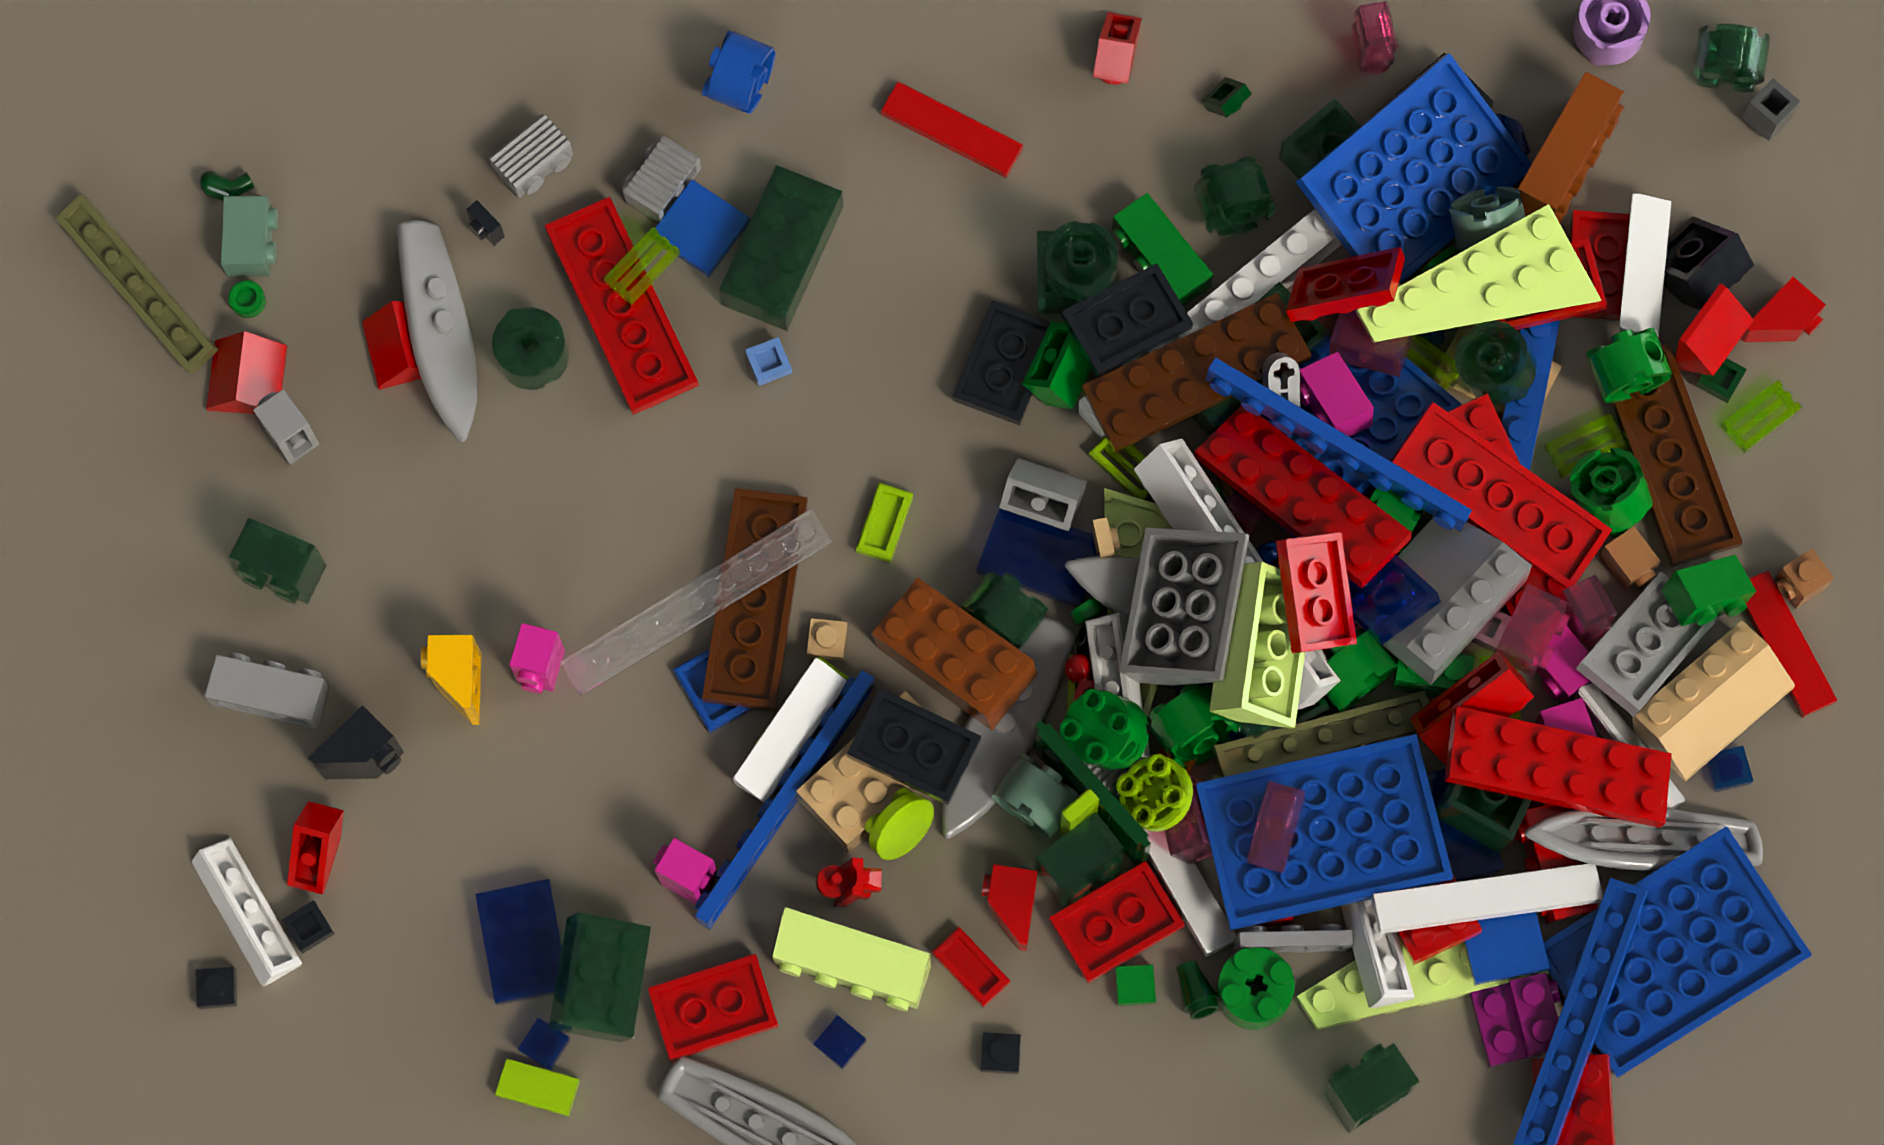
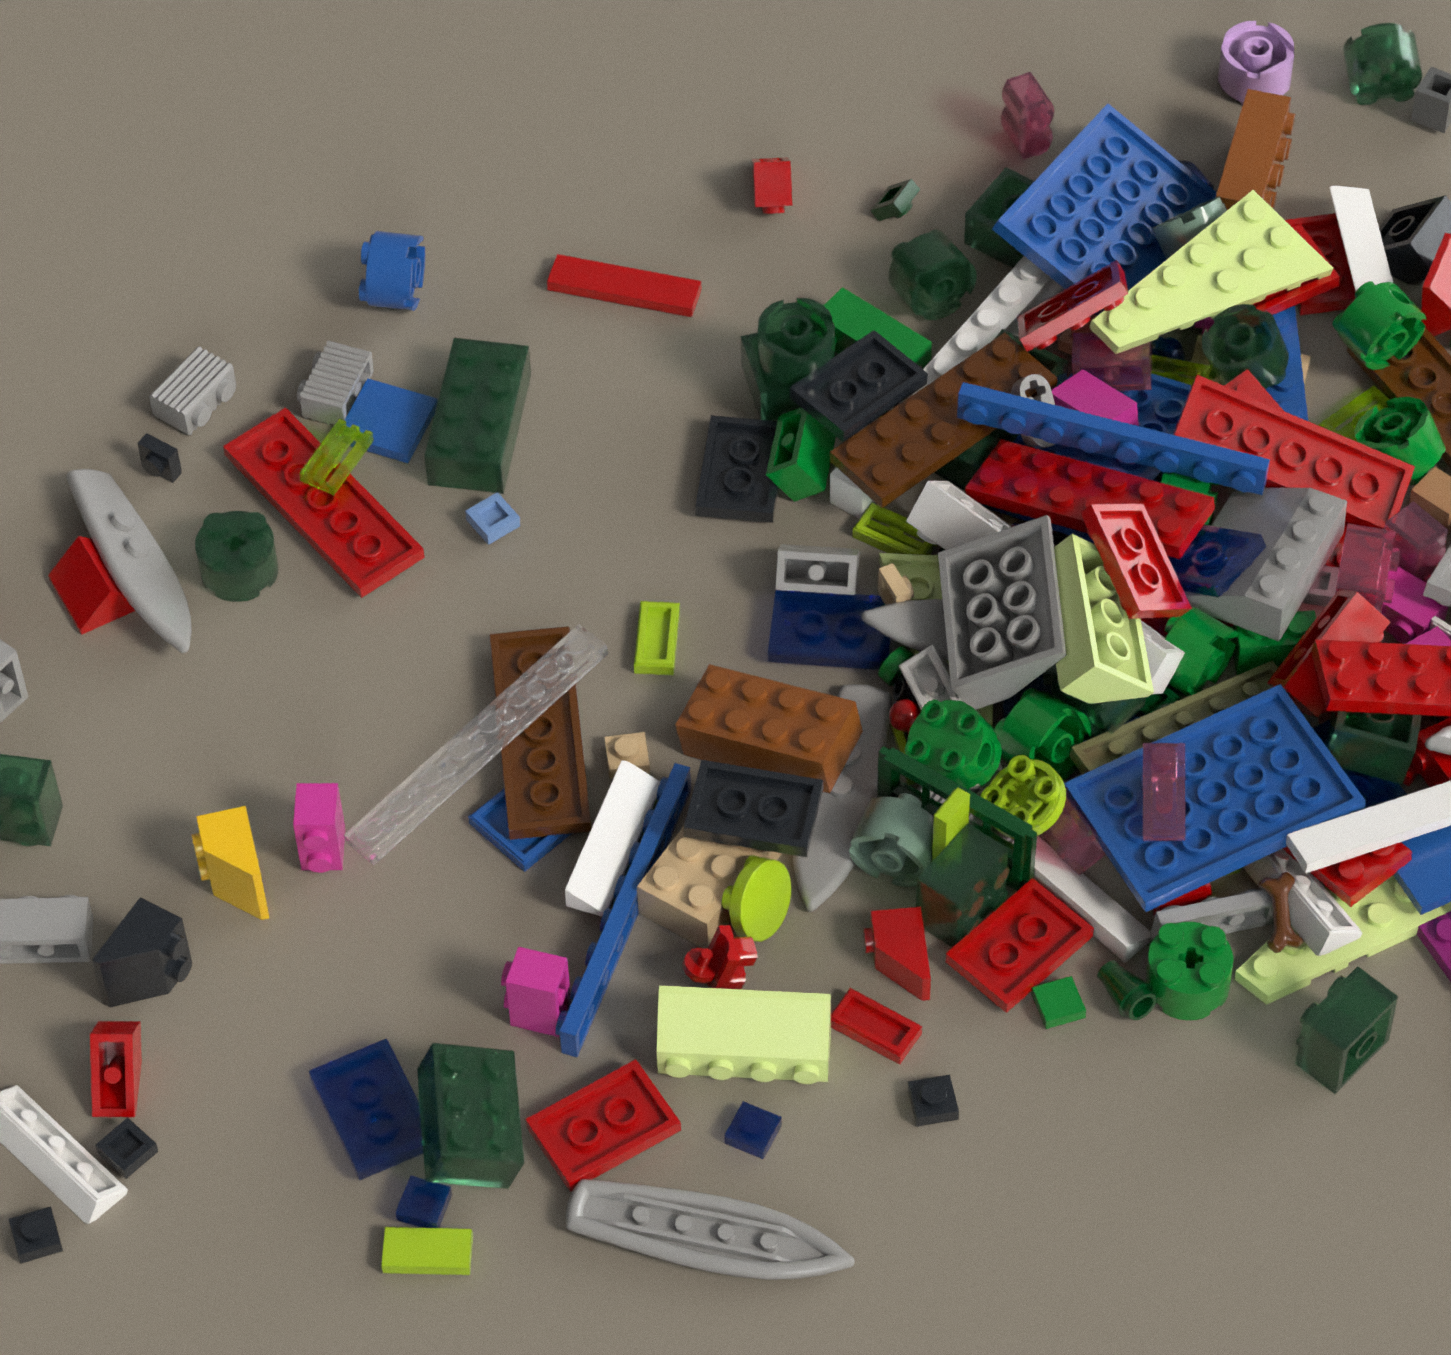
camera: 15 degrees left, 20 degrees down
clear green brick [960,572,1048,650] -> none
none -> reddish brown piece [1259,872,1304,953]

